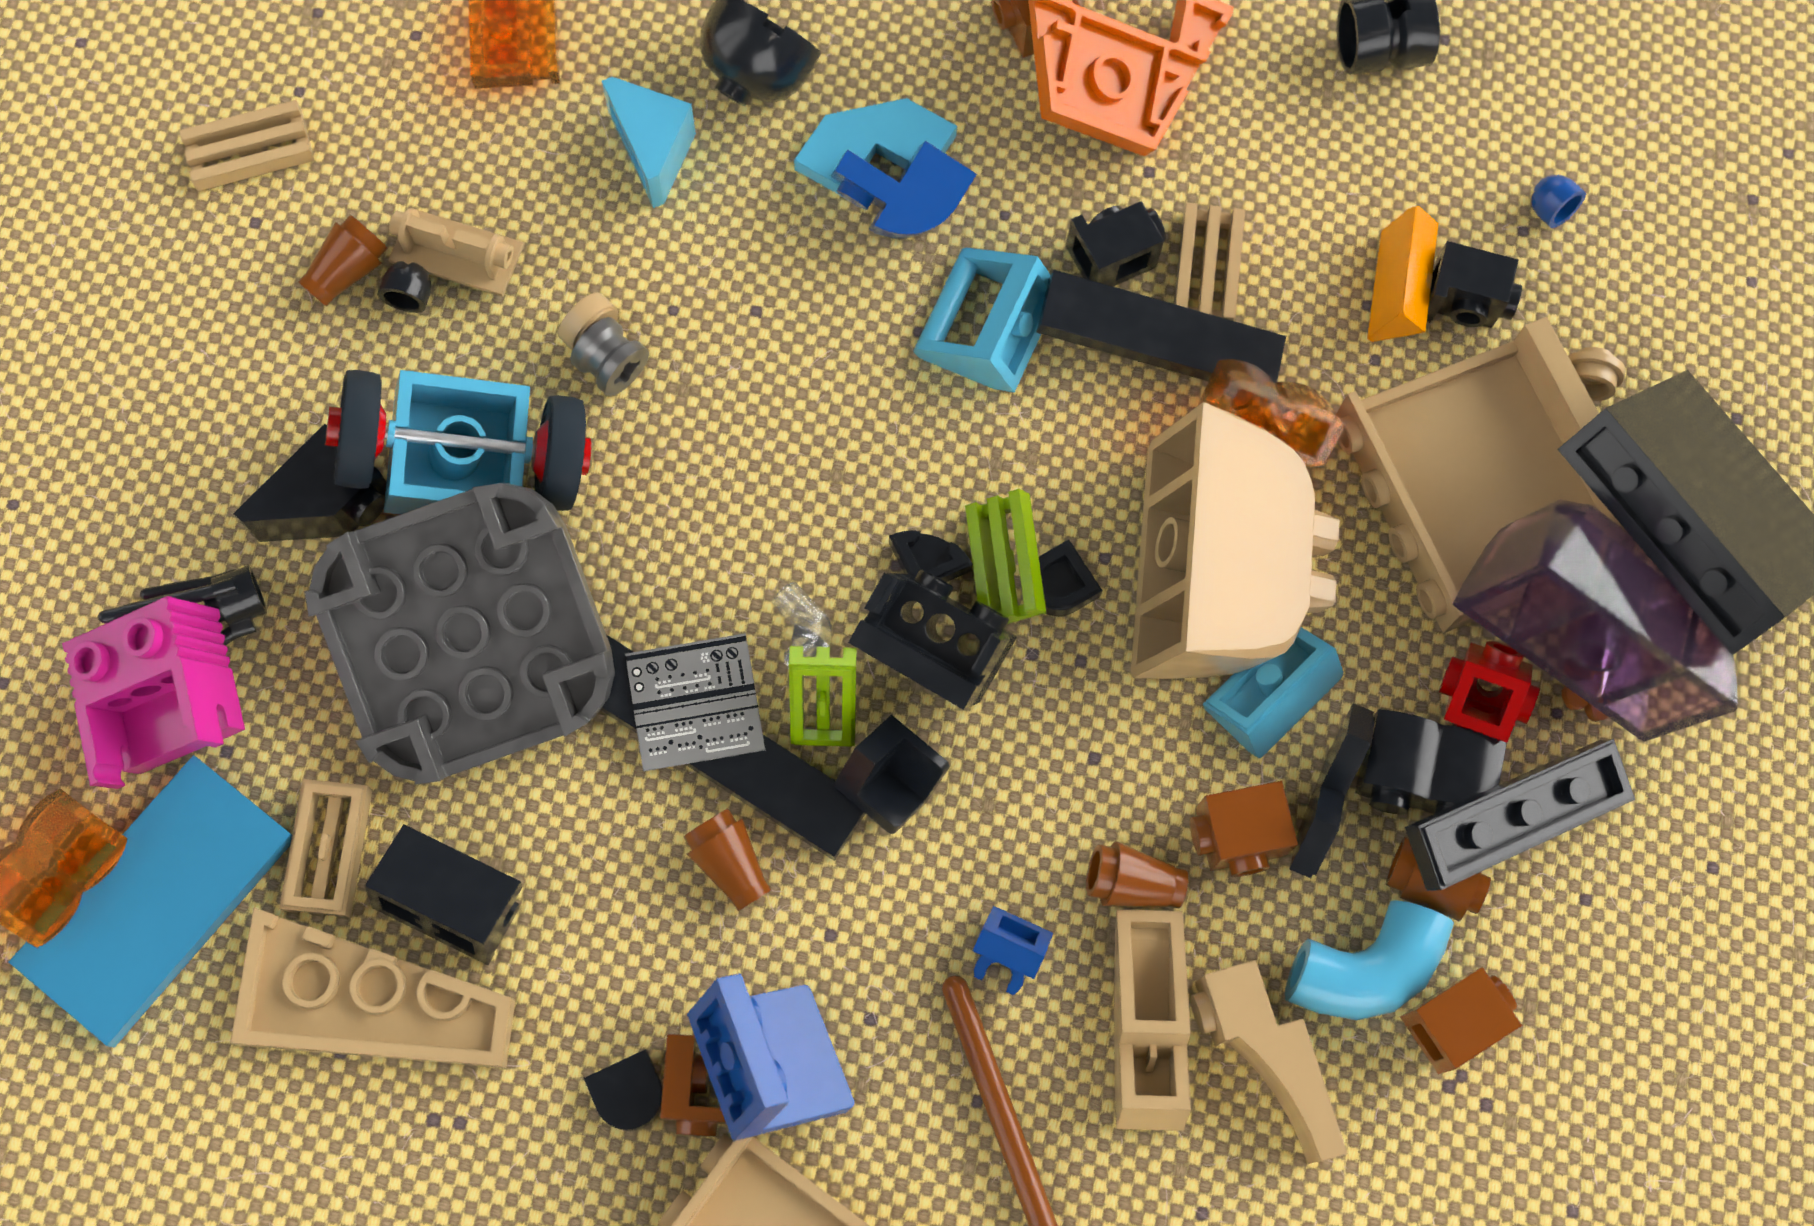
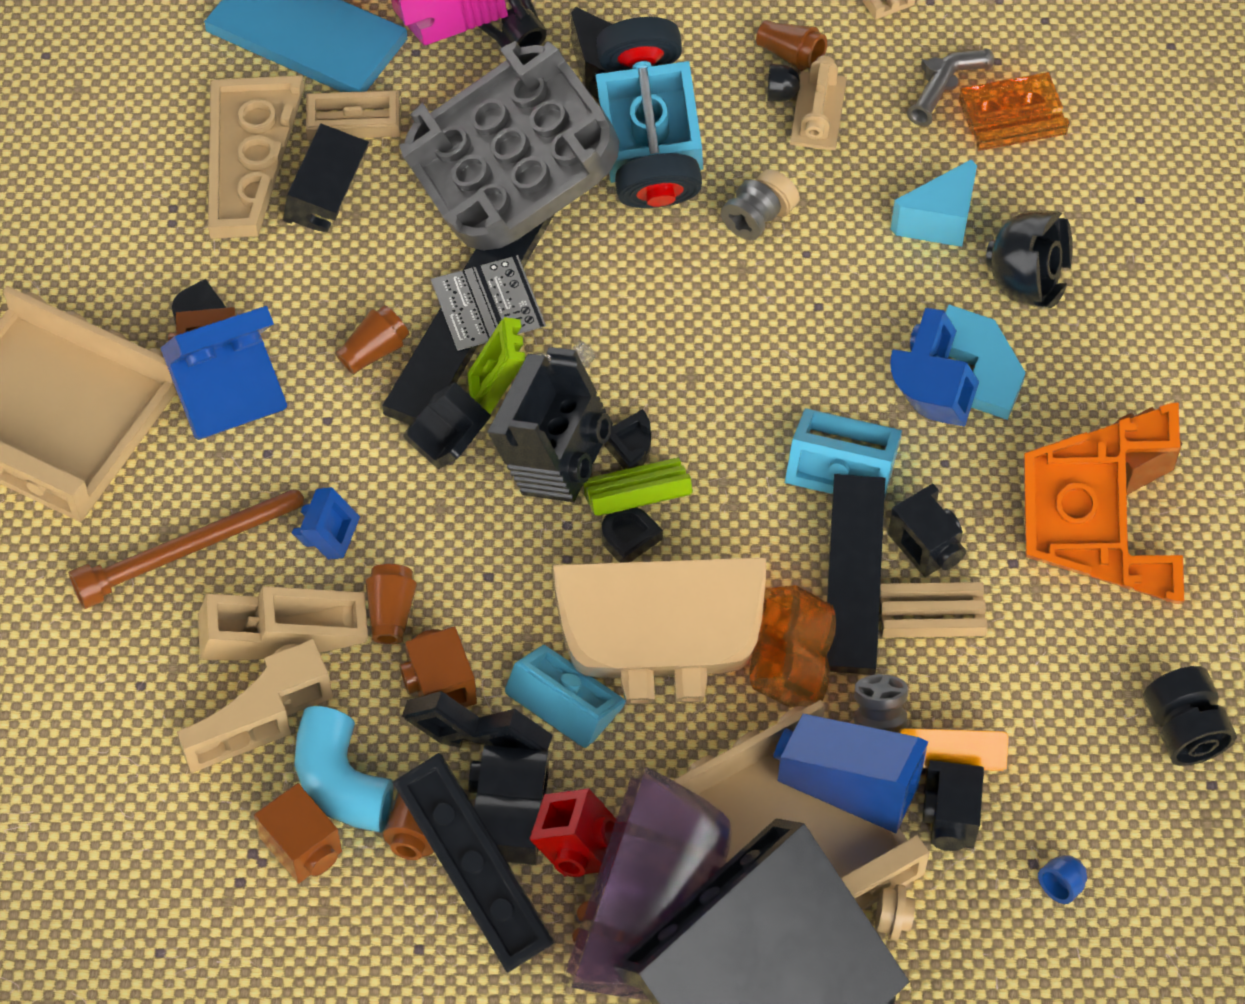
camera: 85 degrees right, 15 degrees down
none -> blue slope [773,713,929,834]
none -> flat silver wheel [854,674,908,733]
none -> flat silver piece [907,48,994,127]

